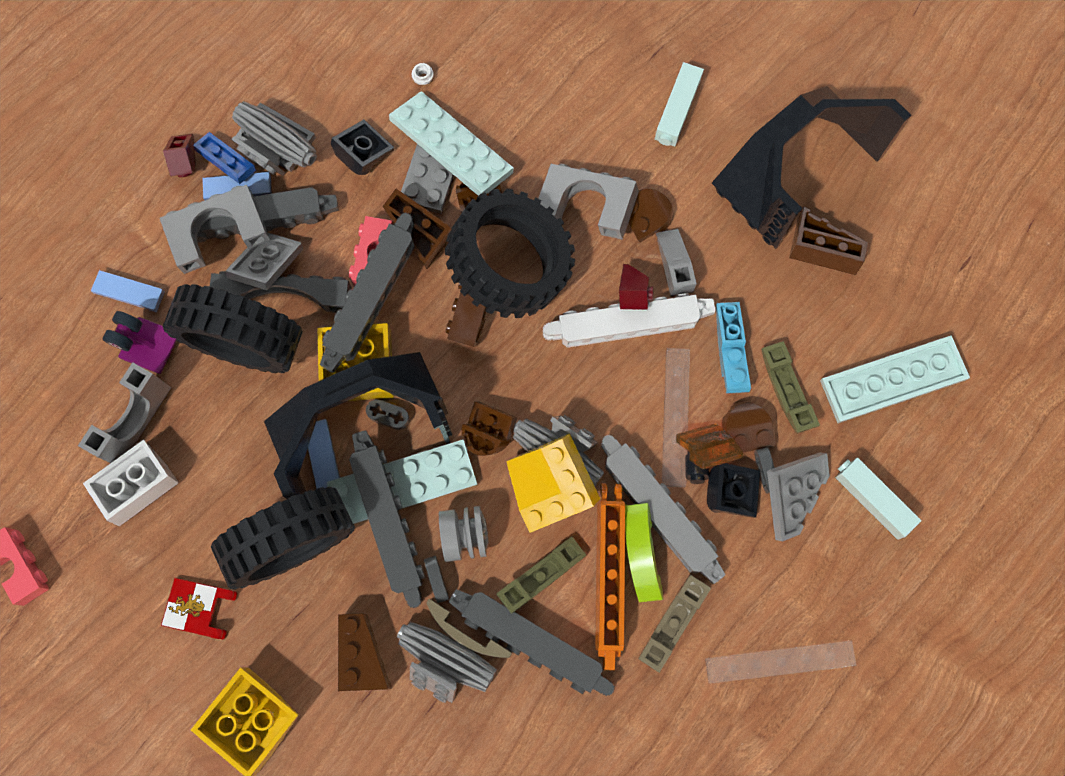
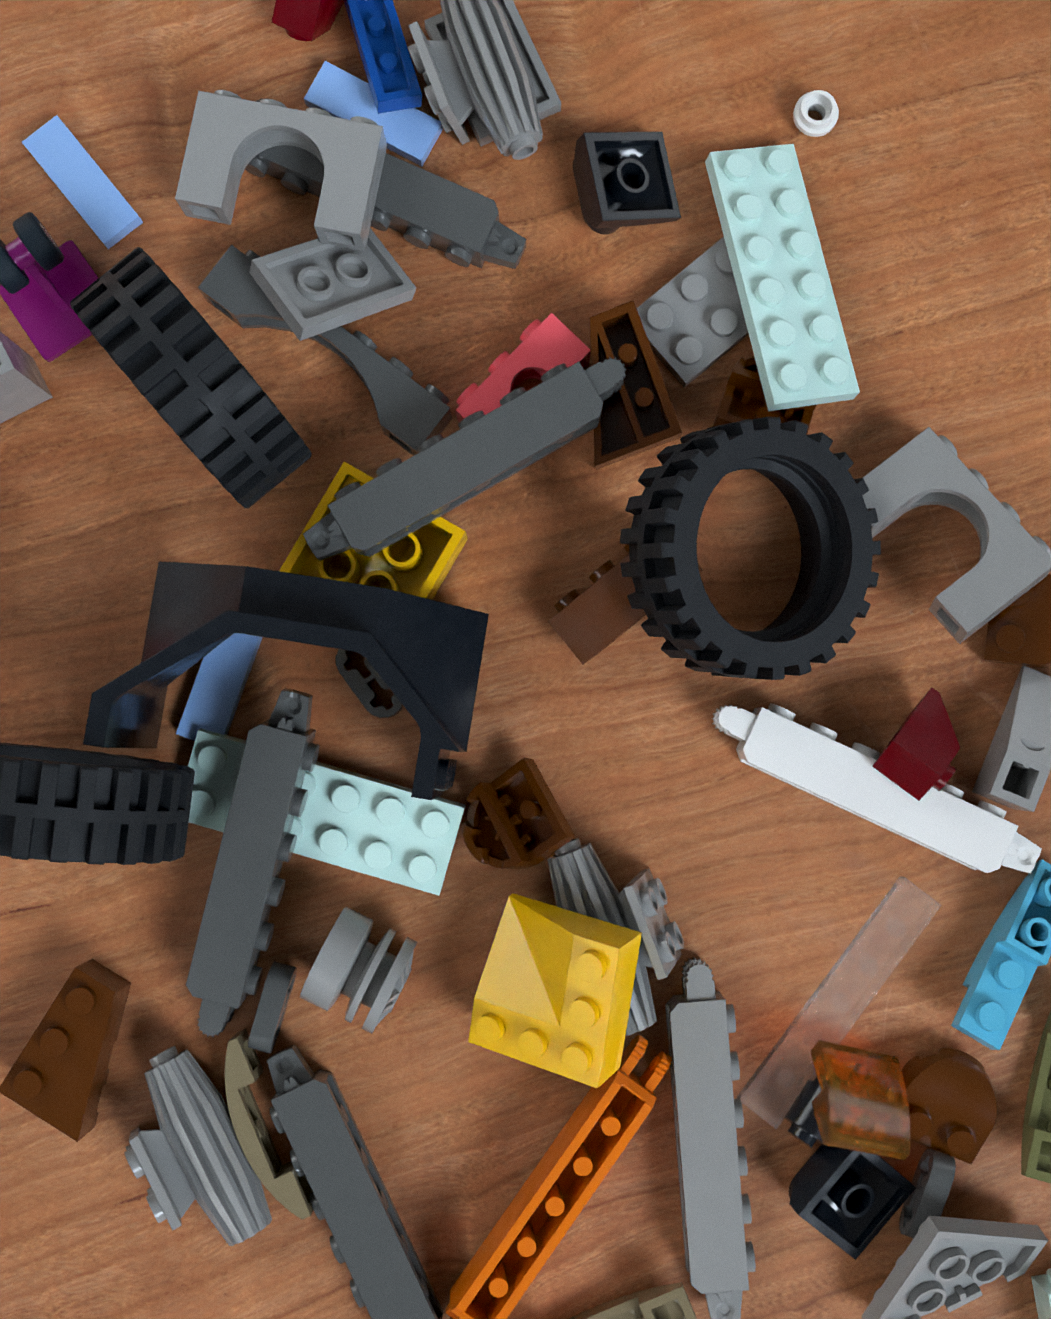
camera: 30 degrees right, 10 degrees up
olive slope [496,537,587,614] -> none
lime slope [625,503,664,602] -> none

